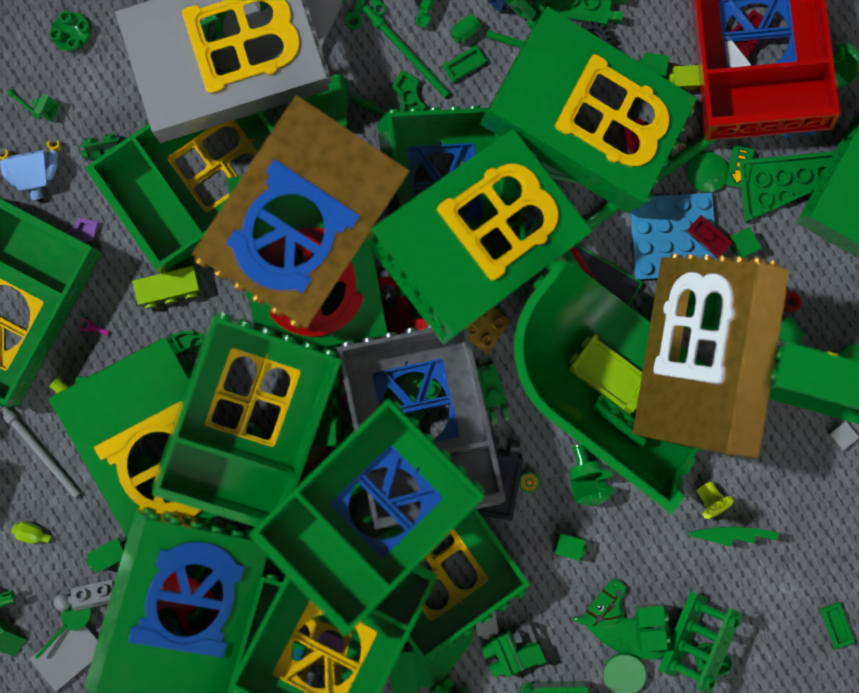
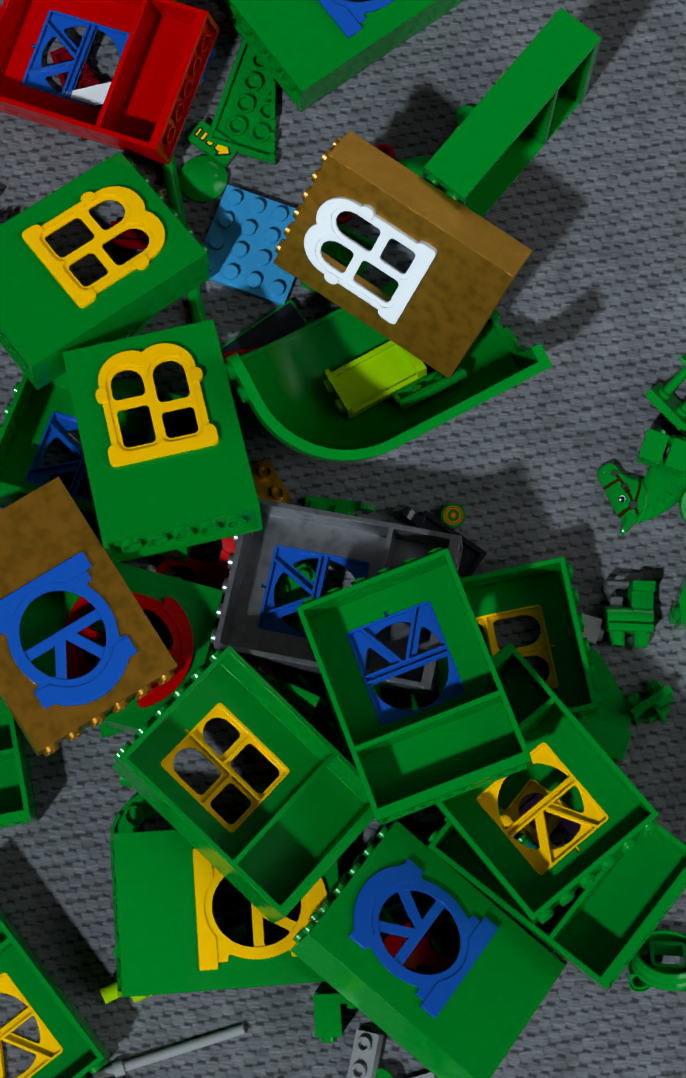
camera: 65 degrees left, 5 degrees down
dark pink hand [78,319,110,336] -> none
lime brick [132,266,202,309] -> none
green brick [554,533,587,561] -> none
green piece [569,444,614,506] -> none
green brick [638,52,669,78] -> none
lime brick [667,65,700,91] -> none
dark red plate [686,215,732,259] -> none
green slope [687,526,778,547] -> none
neon yellow gear [696,481,734,519] -> none
green panel [728,227,761,258] -> none
light grey tile [828,421,859,451] -> none

